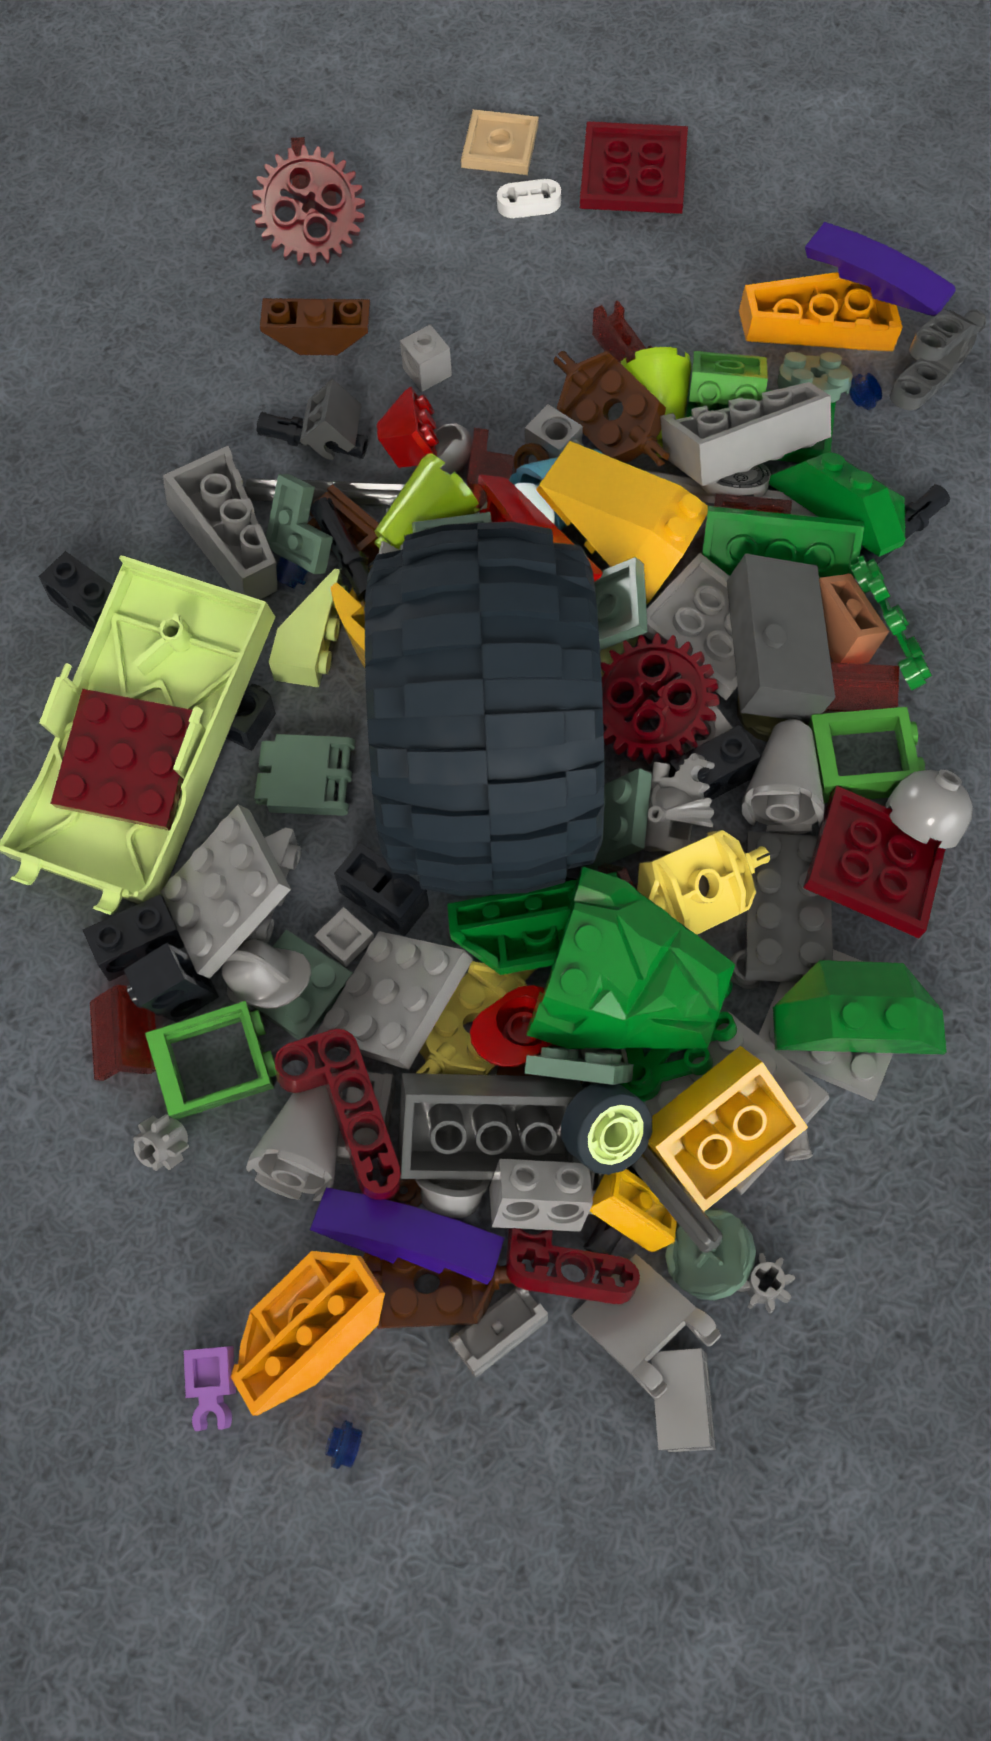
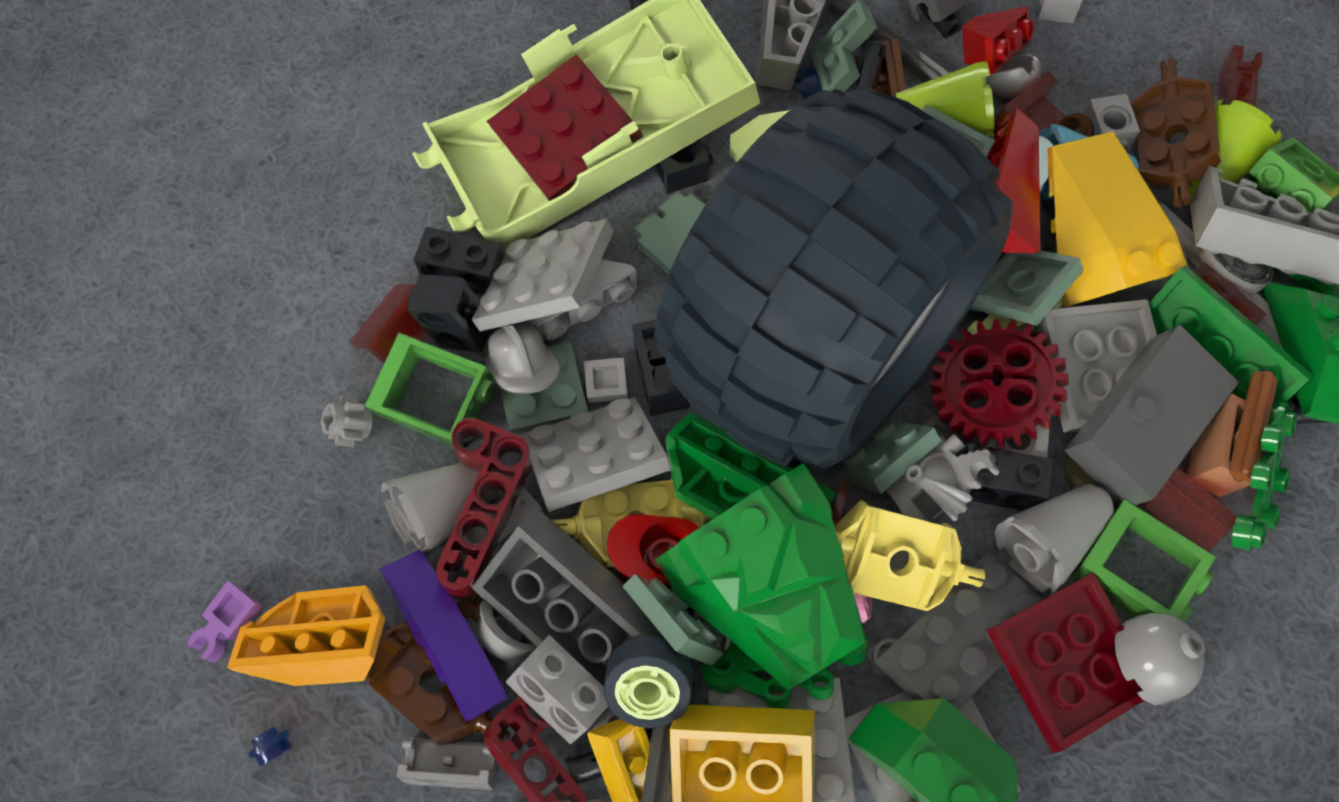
camera: 40 degrees right, 0 degrees up
none -> dark orange axle [1229,370,1278,482]

